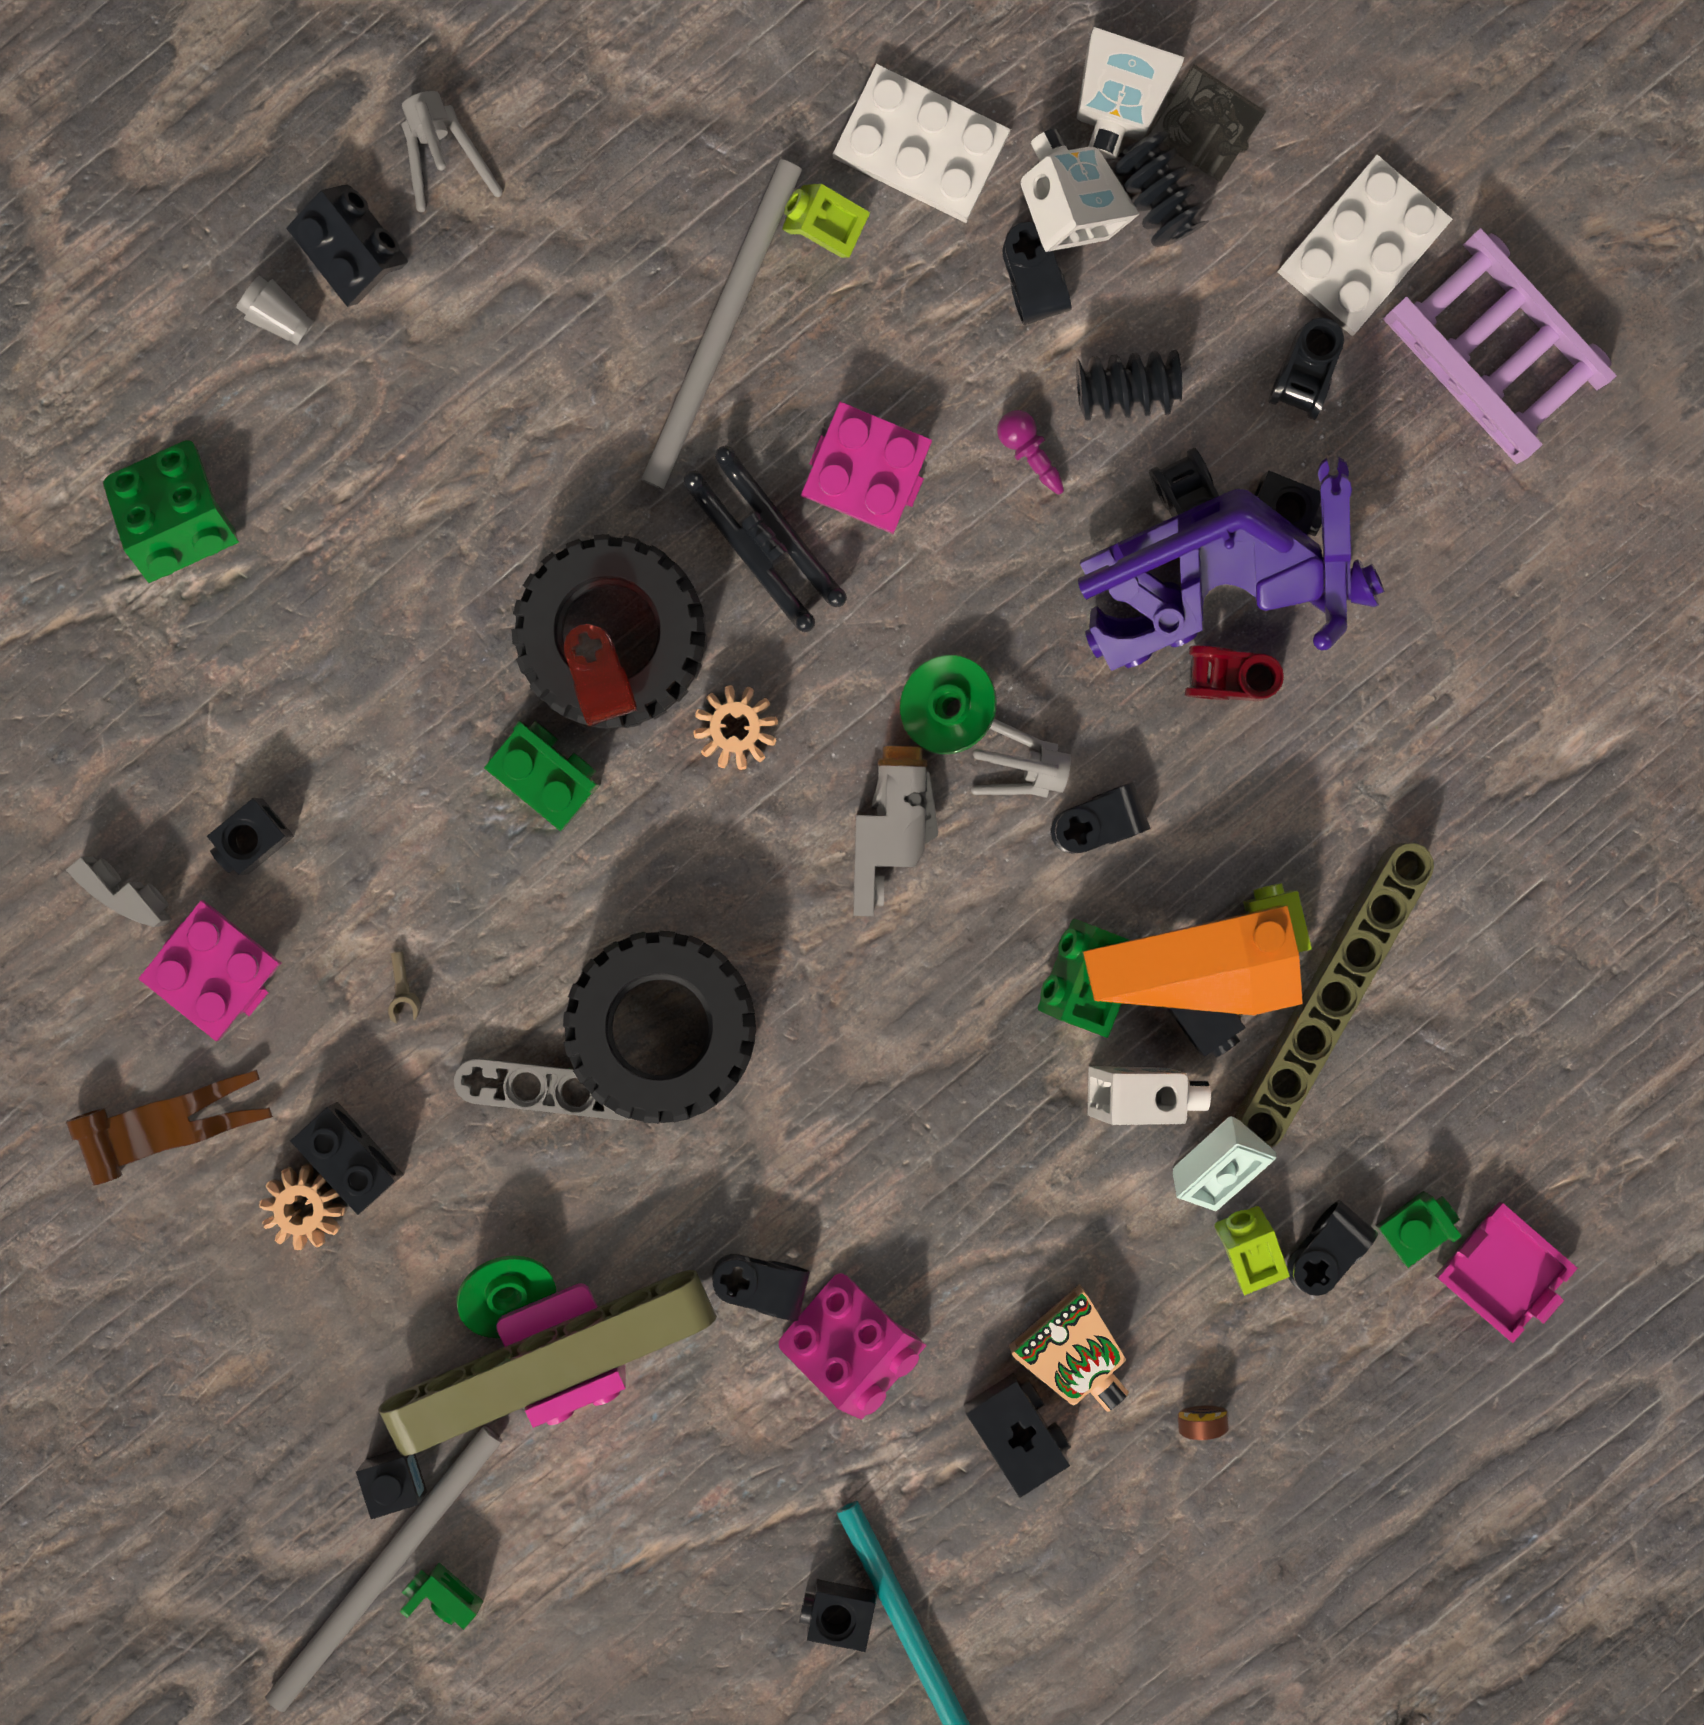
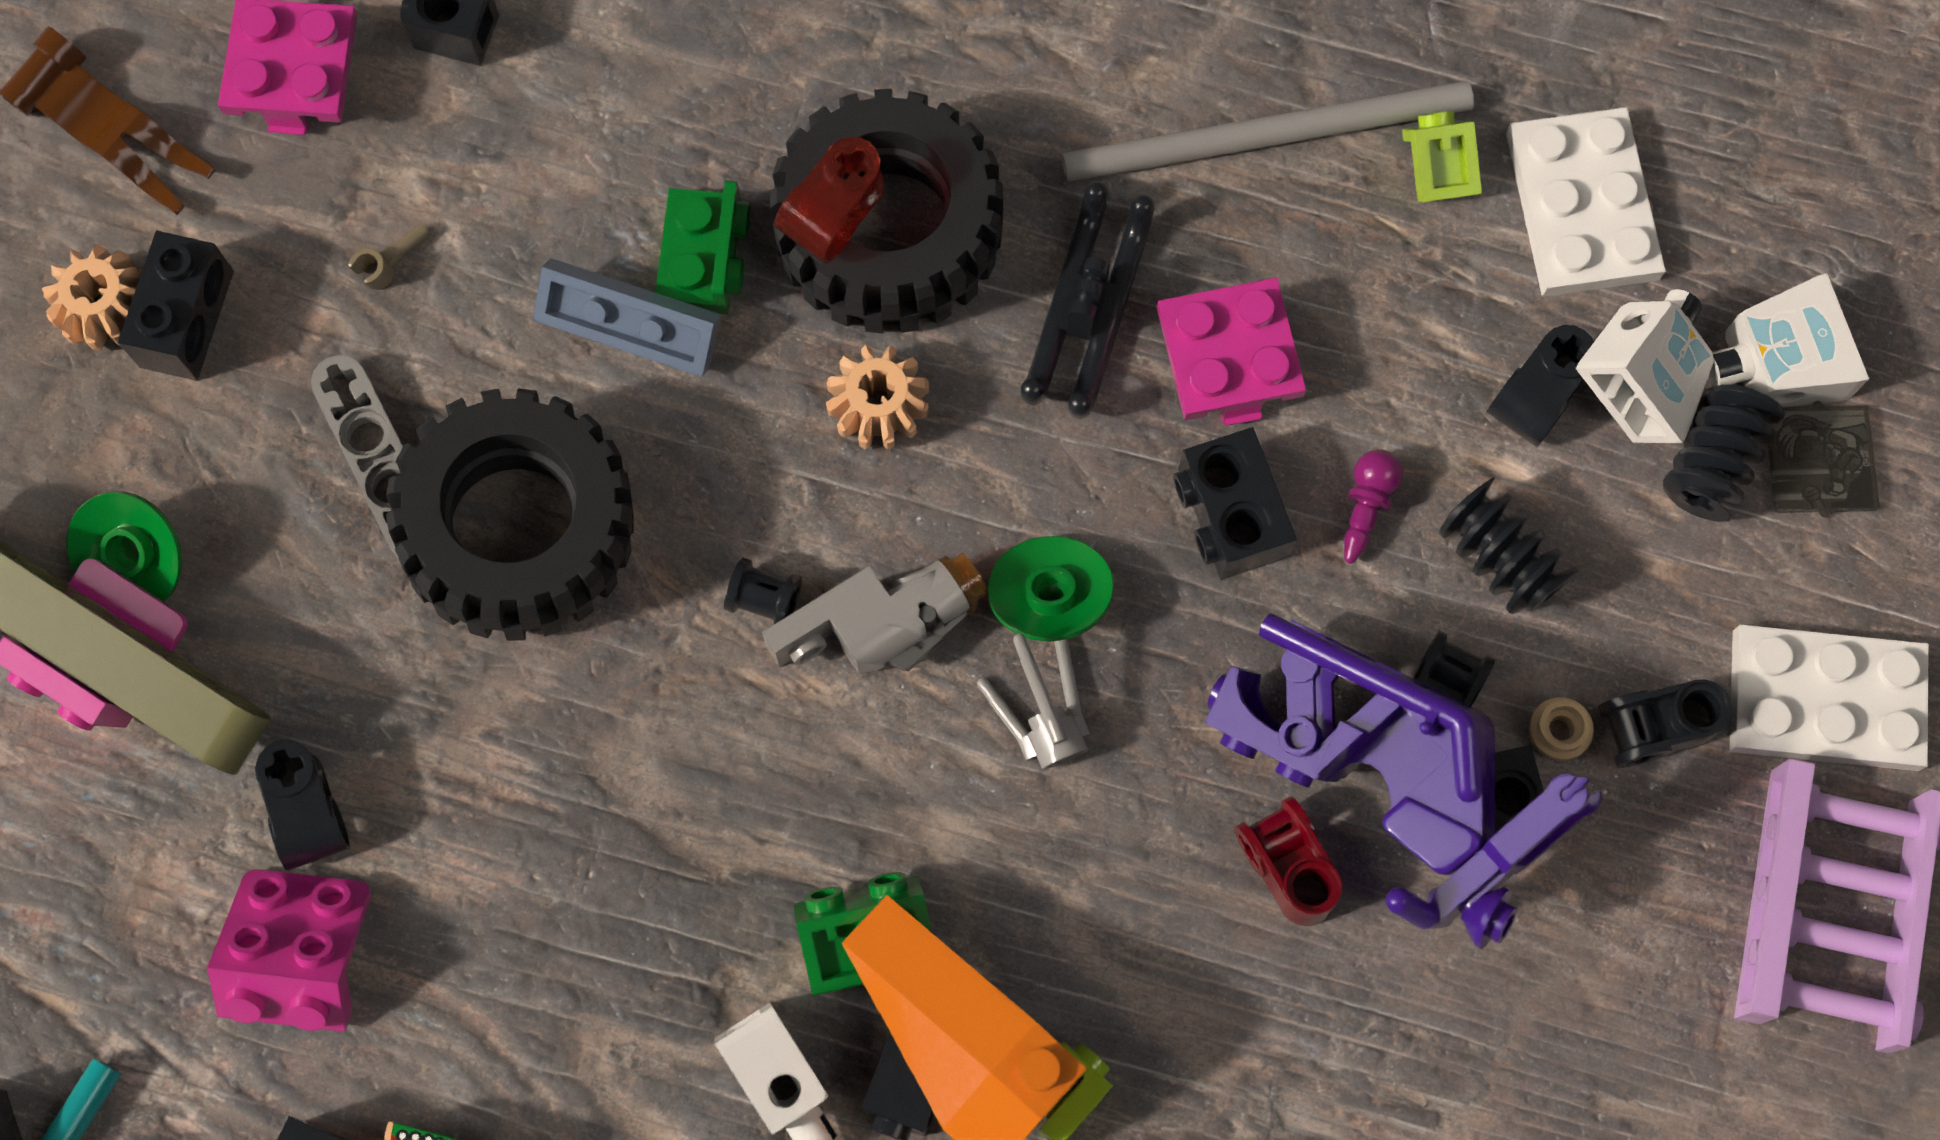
camera: 50 degrees right, 15 degrees down
black piece [1050,782,1151,854] -> none
none -> sand blue plate [532,258,721,377]
none -> black bush [724,557,802,624]
none -> black brick [1173,427,1297,580]
none -> tan plate [1528,697,1594,761]

